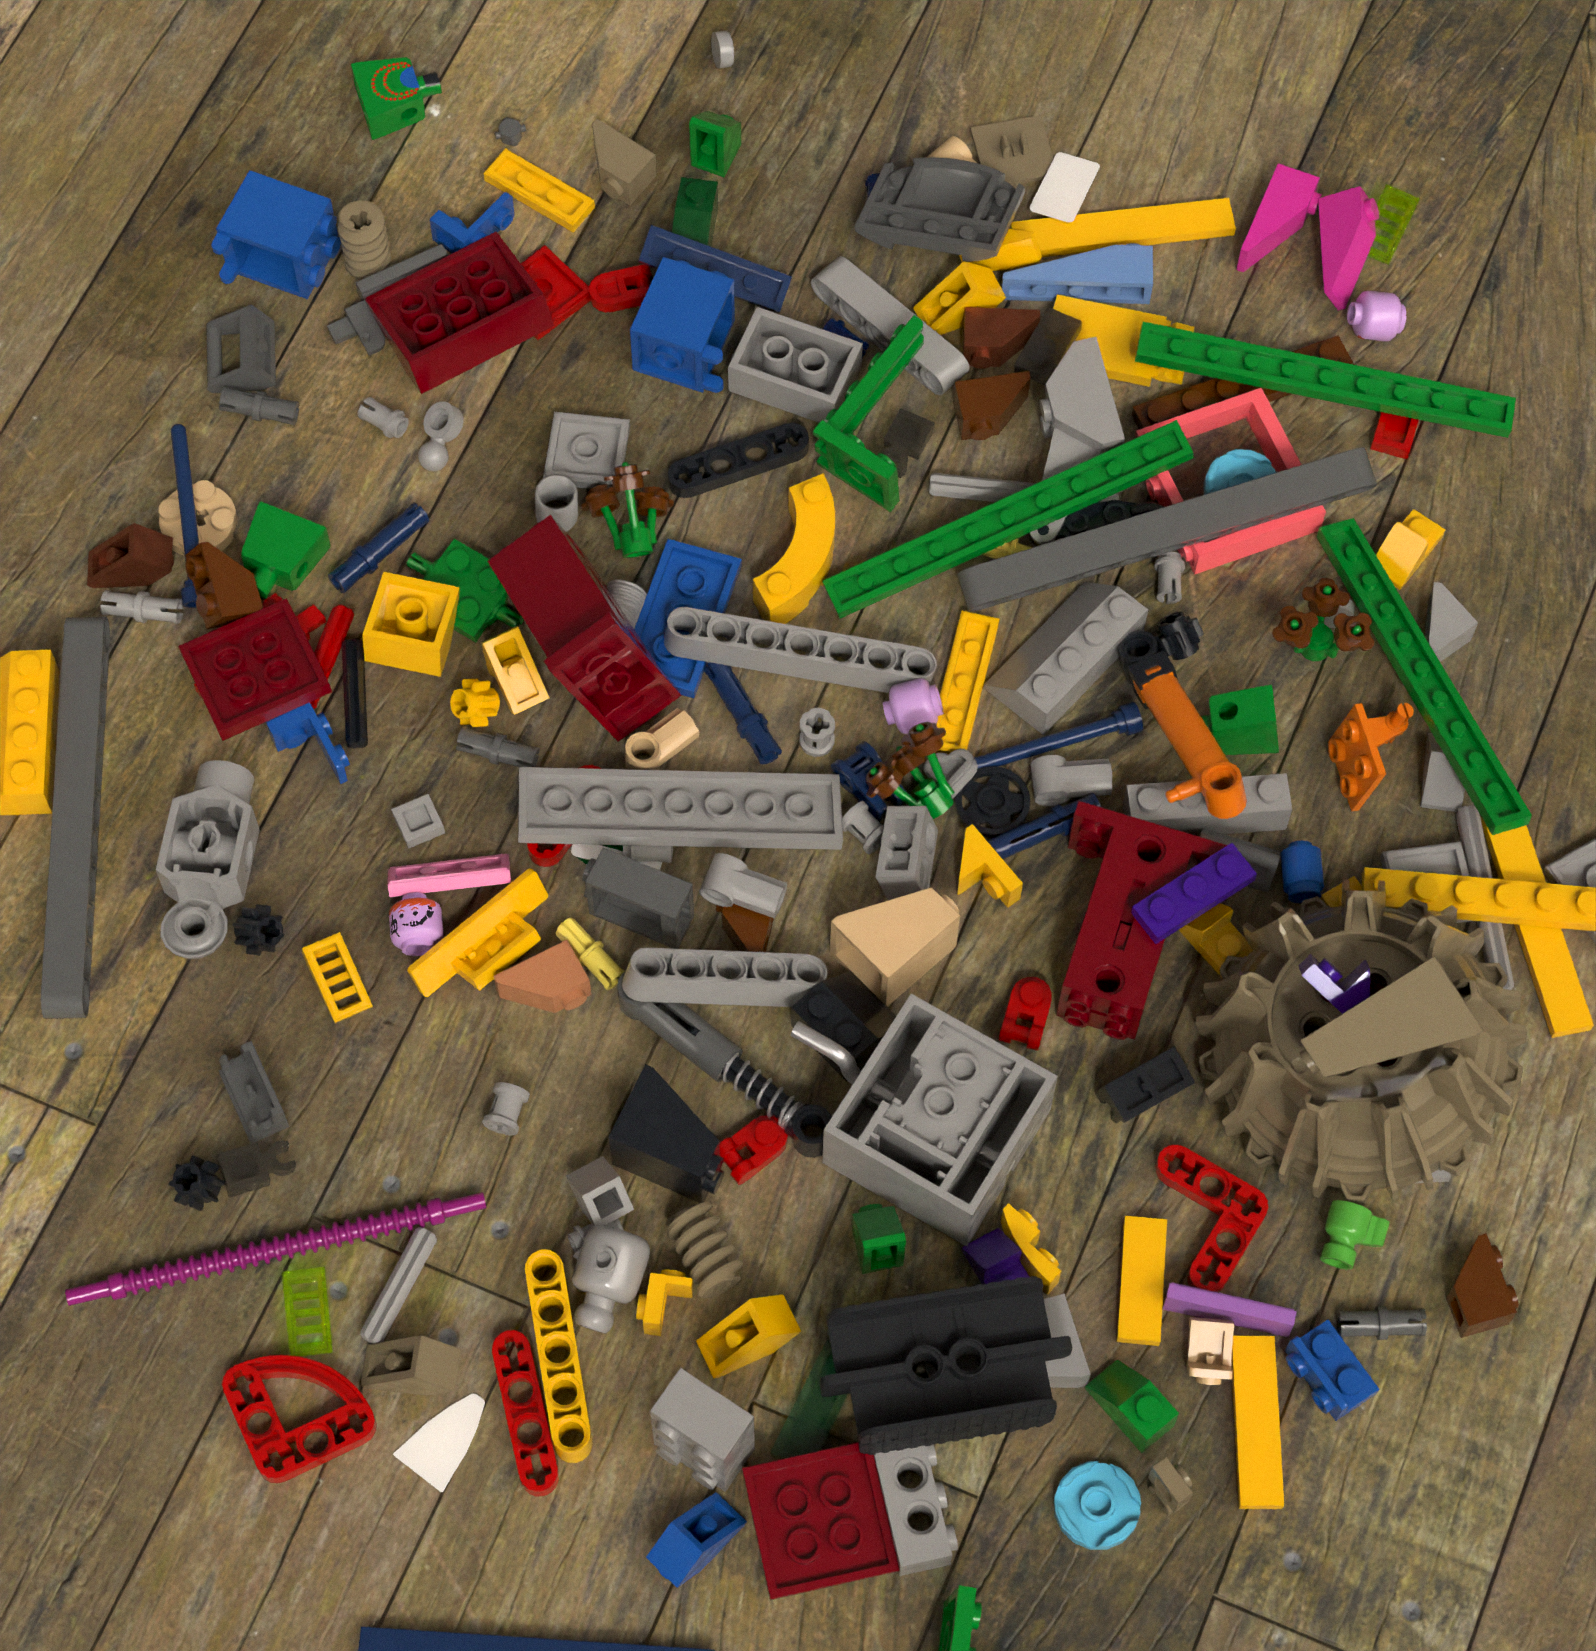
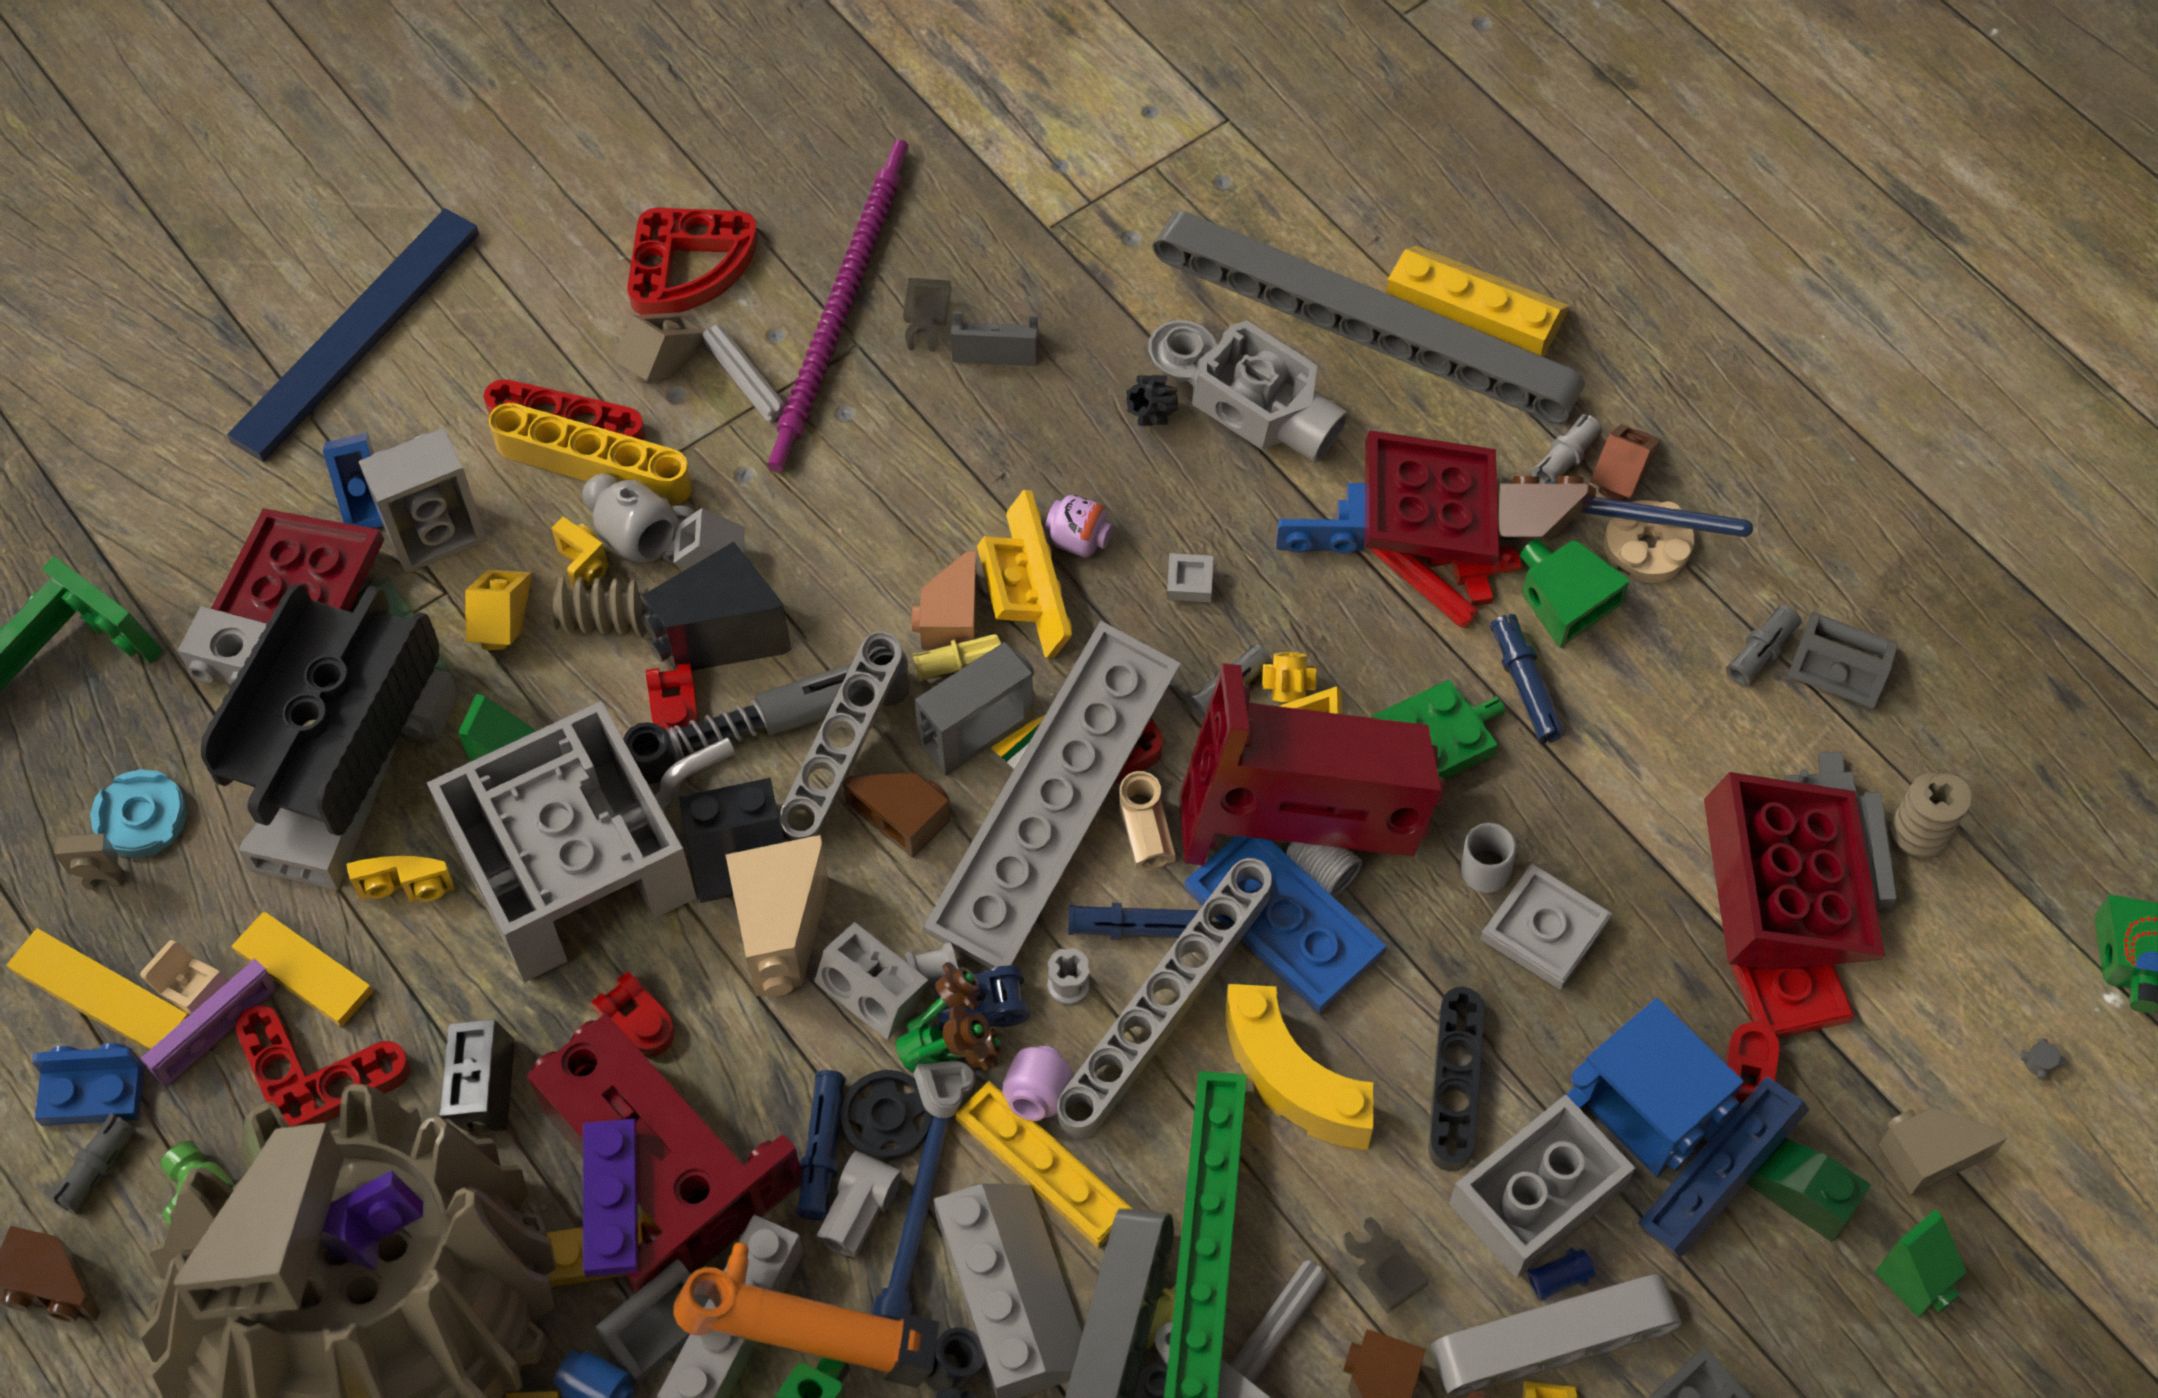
camera: 120 degrees right, 5 degrees down
black gear [169,1155,225,1211] -> none
blue container [211,170,341,299] -> none
clear neon green slope [282,1267,333,1357] -> none
yellow slope [302,932,373,1023] -> none
black axle [342,638,368,749] -> none
light grey pin [358,397,409,438] -> none
yellow slope [362,572,460,677] -> none
bright pink tile [388,854,511,897] -> none
white sticker [393,1393,485,1492] -> none
light grey plate [418,401,463,471] -> none
blue bracket [430,192,514,253] -> none
light grey bush [482,1082,530,1136] -> none
yellow tile [484,148,595,233] -> none
plant [580,462,674,558] -> none
light grey piece [699,853,787,919] -> none
light grey tile [711,30,734,69] -> none
green bracket [813,315,924,512] -> none
yellow slope [957,824,1023,908] -> none
dark purple slope [961,1228,1030,1285] -> none
green slope [1085,1360,1179,1453] -> none

